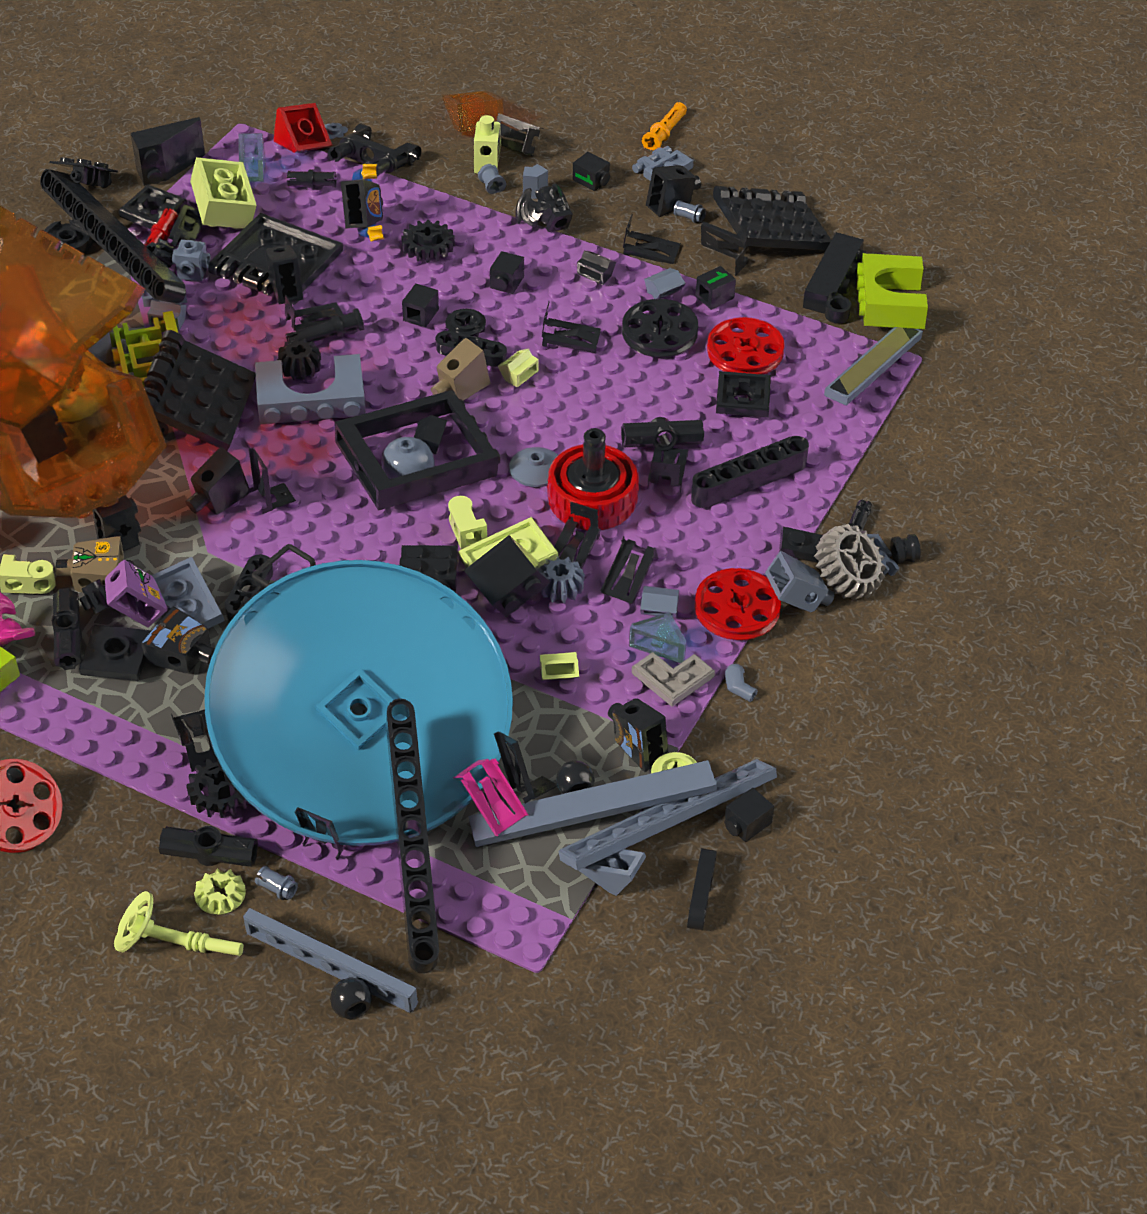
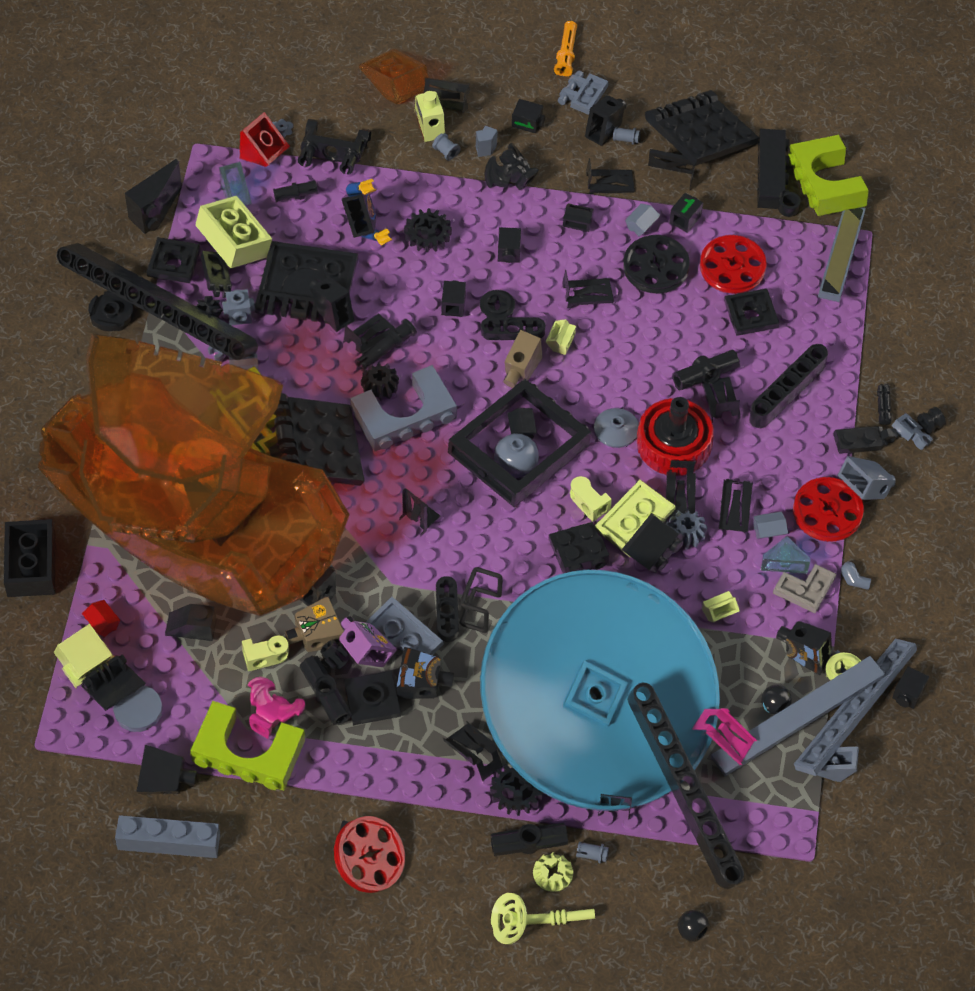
camera: 20 degrees left, 10 degrees up
black hinge [49,157,118,188] -> none
red pin [144,208,178,246] -> none
black torso [185,447,249,514] -> none
sand blue tile [243,908,418,1013] -> none
black piece [494,731,558,803] -> none
black beam [687,848,717,931] -> none
light grey gear [814,524,886,600] -> none

